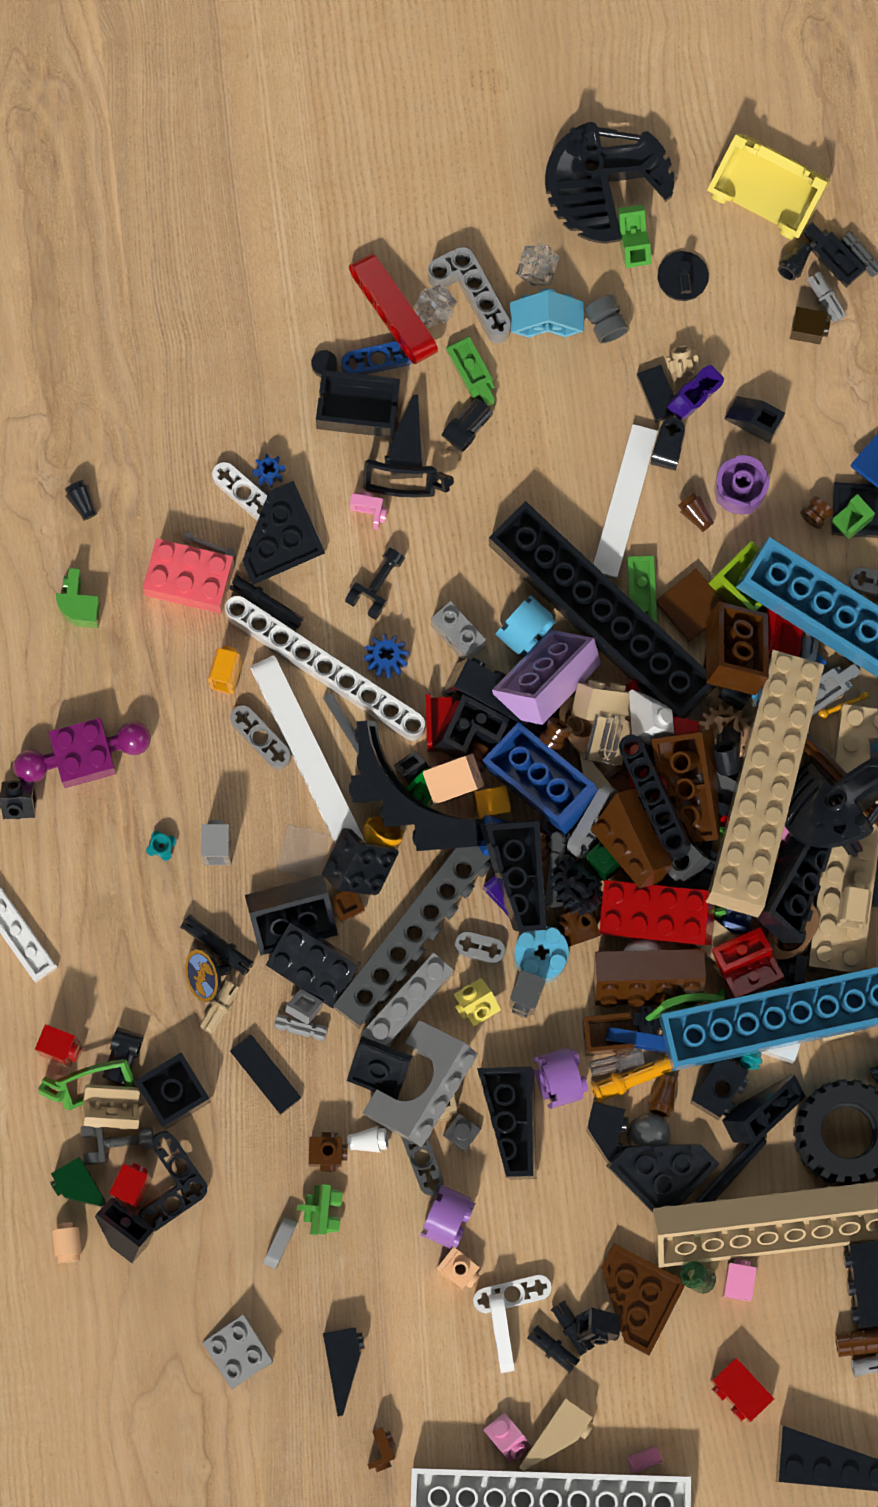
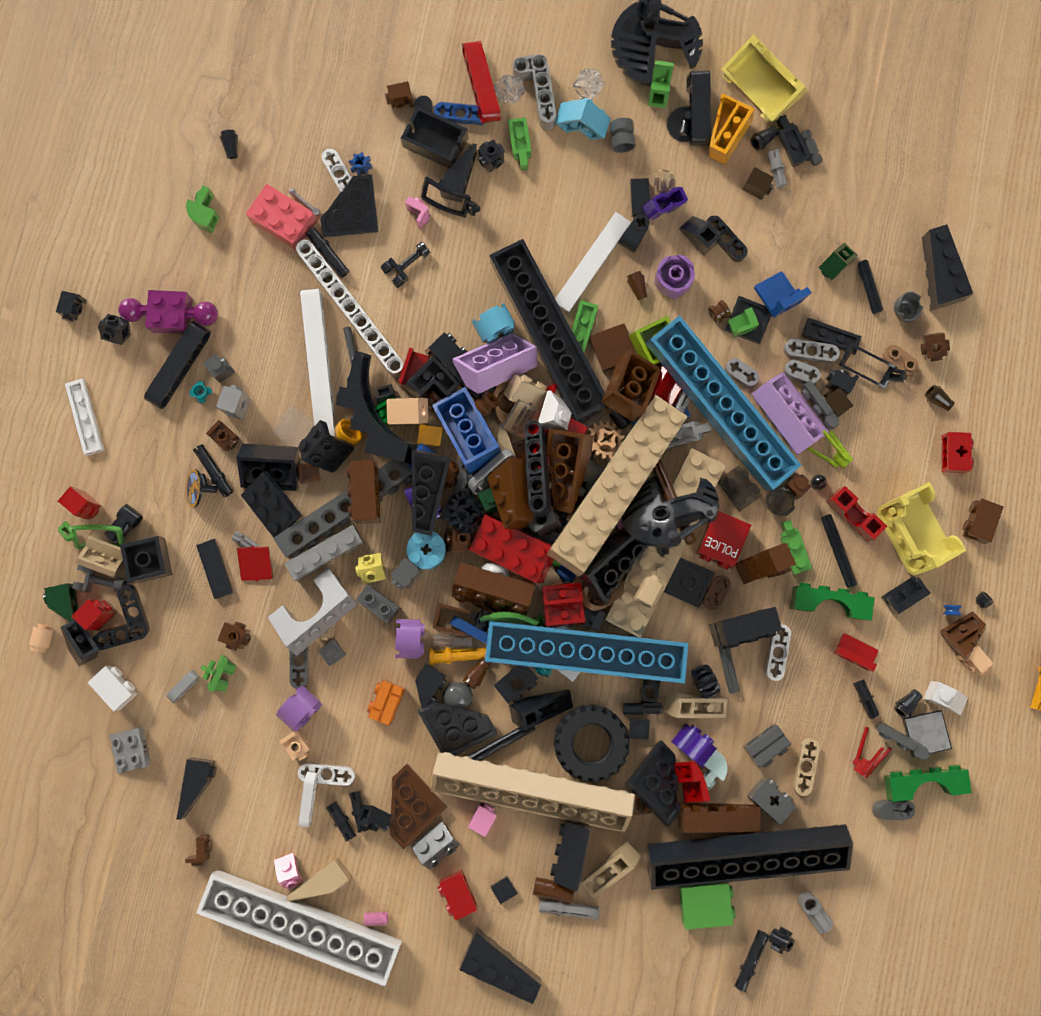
camera: 20 degrees right, 5 degrees up
tan axle [200,980,240,1034] -> none
light orange brick [207,645,243,695] -> none
light grey beam [230,705,291,770] -> none
light grey plate [285,989,324,1025] -> none
black tile [346,1036,413,1100] -> none
white cone [347,1126,389,1153] -> none
blue gear [364,633,409,679] -> none
light grey brick [431,601,486,660] -> none
black piece [441,399,493,452] -> none
light grey beam [455,932,505,964] -> none
black wedge [477,1066,537,1180] -> none
clear green brick [680,1261,716,1294] -> none
black piece [713,727,742,776] -> none
light orange hinge [818,691,870,719] -> none
none -> white brick [88,666,137,711]
none -> black beam [144,322,211,409]
none -> dark grey brick [204,354,235,383]
none -> reddish brown brick [206,420,240,451]
none -> red piece [237,545,273,582]
none -> reddish brown brick [347,460,381,524]
none -> dark grey brick [356,584,401,624]
none -> orange brick [367,680,406,726]
none -> reddish brown brick [385,81,414,108]
none -> bracket [411,821,460,869]
none -> black brick [478,139,505,173]
none -> black tile [490,876,518,905]
none -> black beam [686,70,711,146]
none -> black beam [707,215,748,262]
none -> light orange wedge [709,93,755,165]

